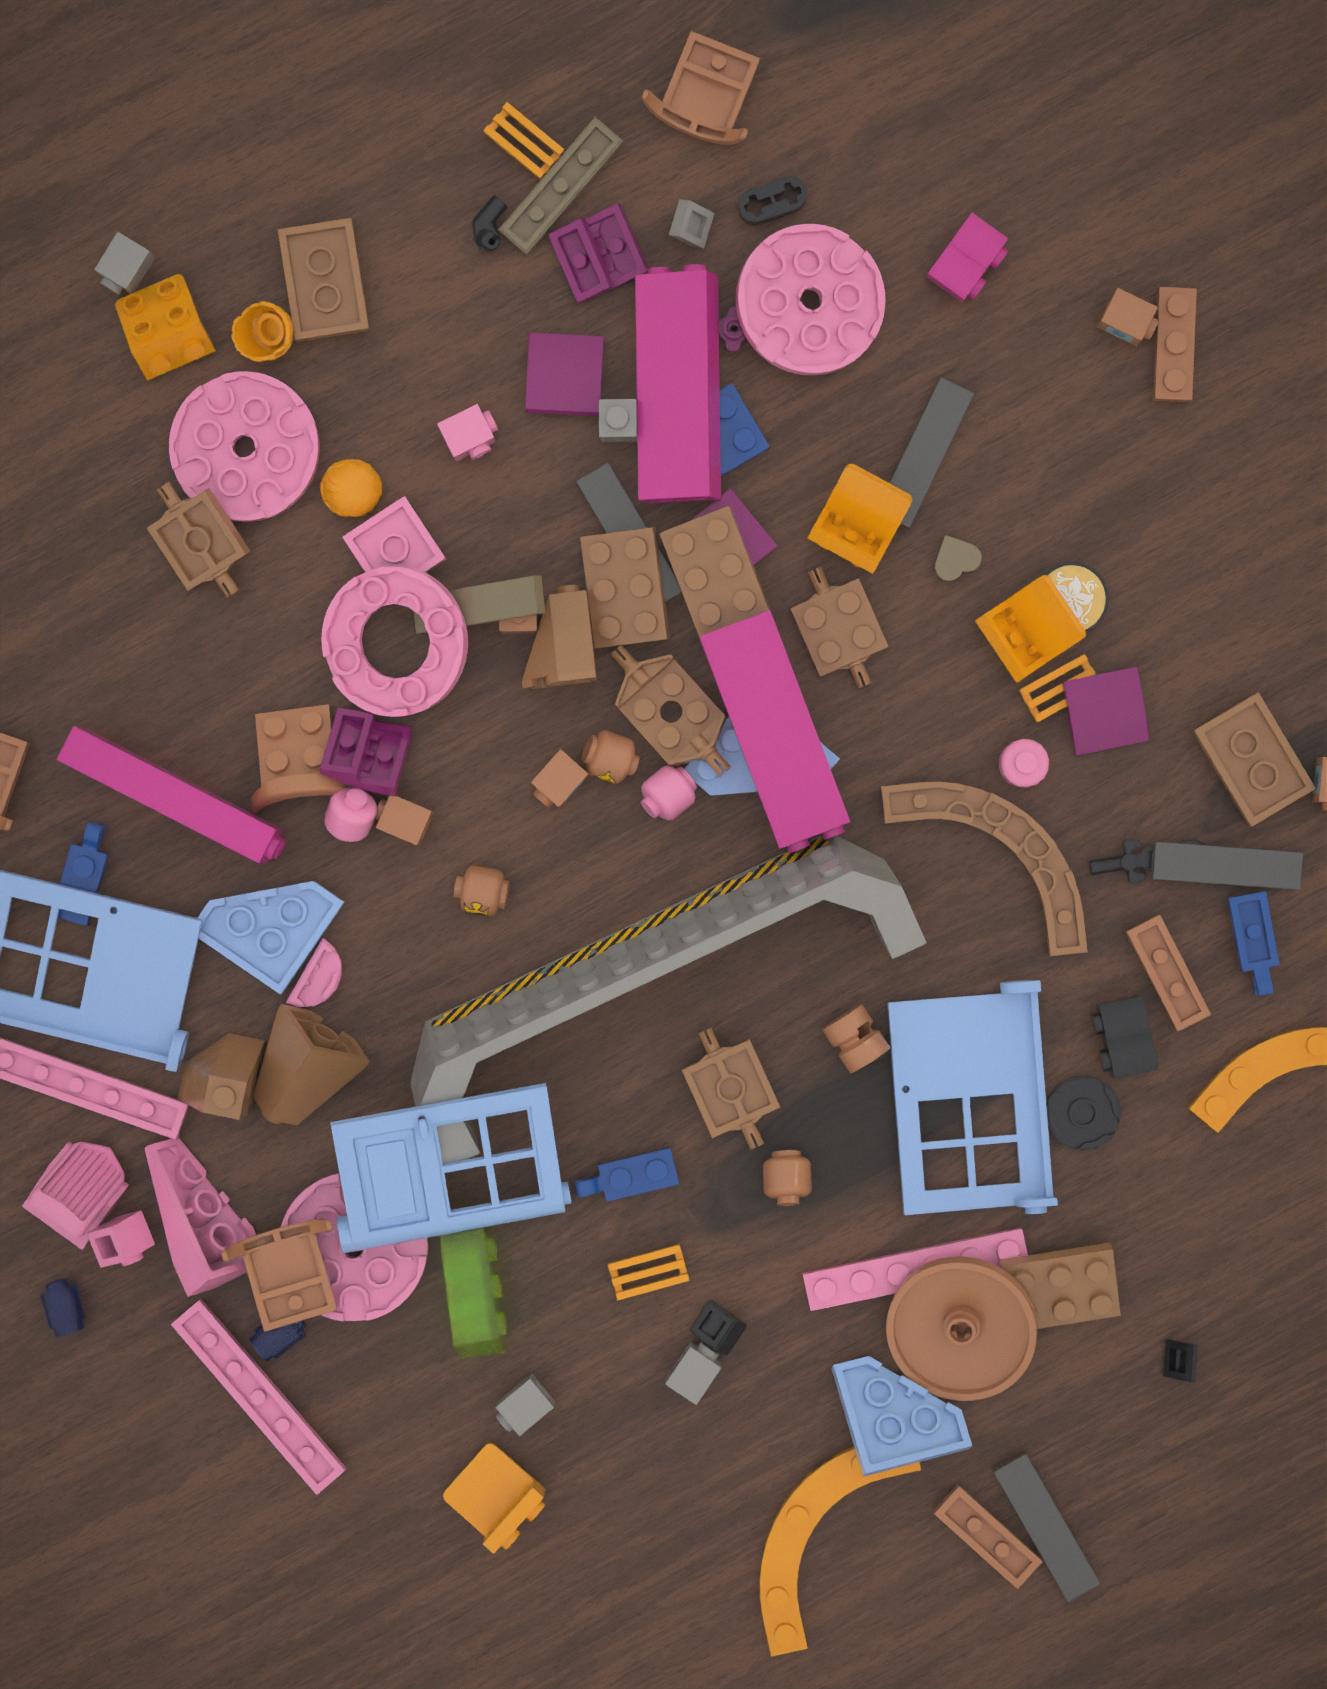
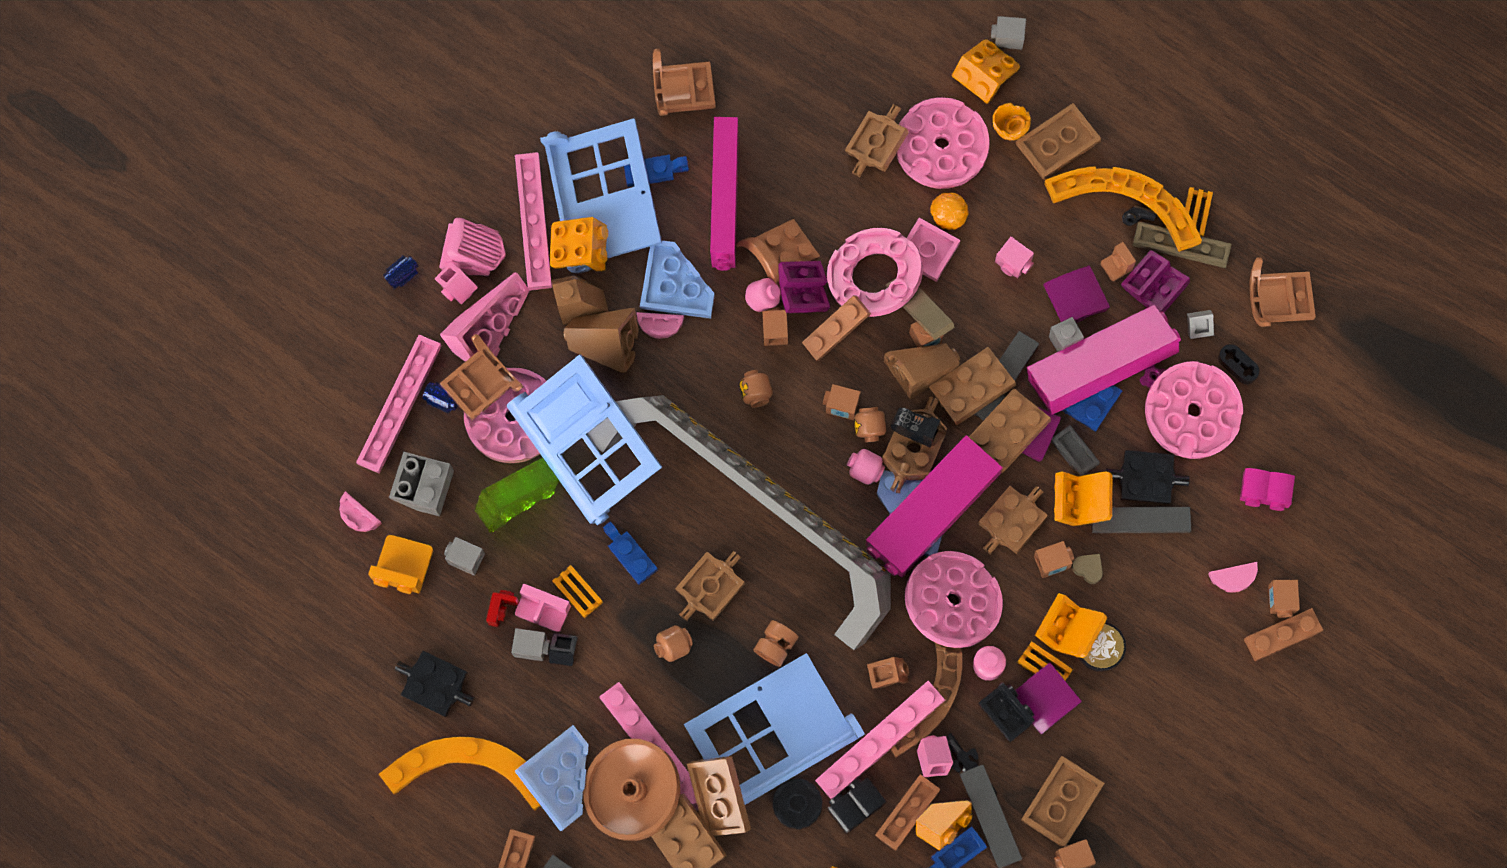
camera: 65 degrees right, 15 degrees down
none -> bright pink tile [339,491,382,532]
none -> light grey slope [389,452,454,517]
none -> black plate [395,651,475,717]
none -> red bracket [486,590,519,627]
none -> bright pink panel [515,583,571,633]
none -> light orange bracket [550,217,608,271]
none -> medium nougat plate [687,756,751,836]
none -> nougat plate [802,295,871,361]
none -> bright pink plate [815,681,945,799]
none -> nougat bracket [867,657,909,689]
none -> black leg [890,408,940,448]
none -> bright pink plate [905,551,1003,648]
none -> light orange slope [916,801,972,851]
none -> bright pink brick [917,735,953,777]
none -> black bracket [978,682,1035,743]
none -> nougat brick [1034,541,1074,579]
none -> light orange plate [1044,166,1202,252]
none -> dark grey tile [1051,425,1100,477]
none -> nougat bracket [1100,242,1136,281]
none -> black plate [1106,450,1190,504]
none -> bright pink tile [1208,562,1258,592]

